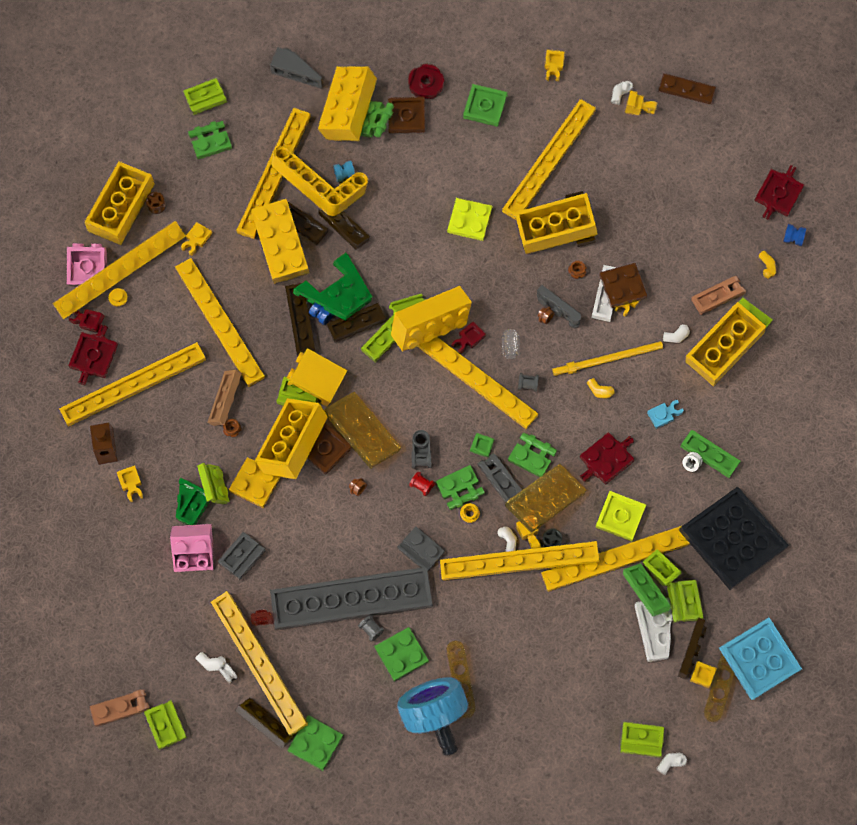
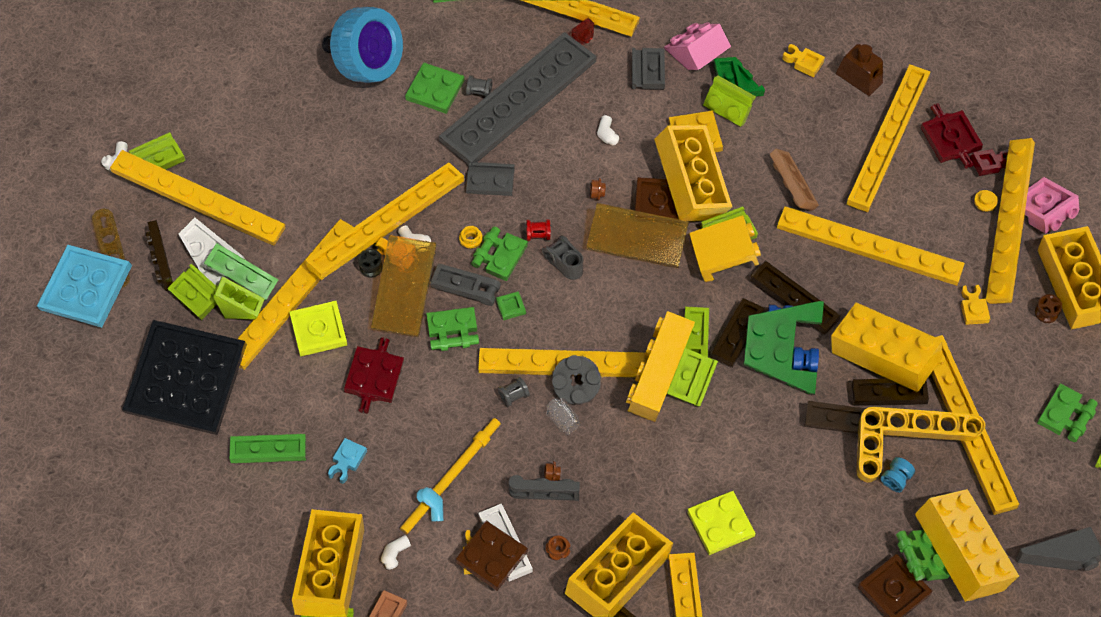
camera: 140 degrees right, 10 degrees down
dark orange plate [223,419,242,437] -> none
clear yellow beam [447,641,476,718] -> none
dark red plate [451,322,486,354] -> none
yellow arm [587,378,615,398] -> none
white bush [683,452,702,472] -> none
yellow plate [690,661,716,688] -> none
none -> yellow plate [110,150,285,246]
none -> medium azure arm [417,487,444,521]
none -> dark grey plate [552,355,601,405]
none -> white arm [597,115,619,146]
none -> blue wheel [792,347,819,372]

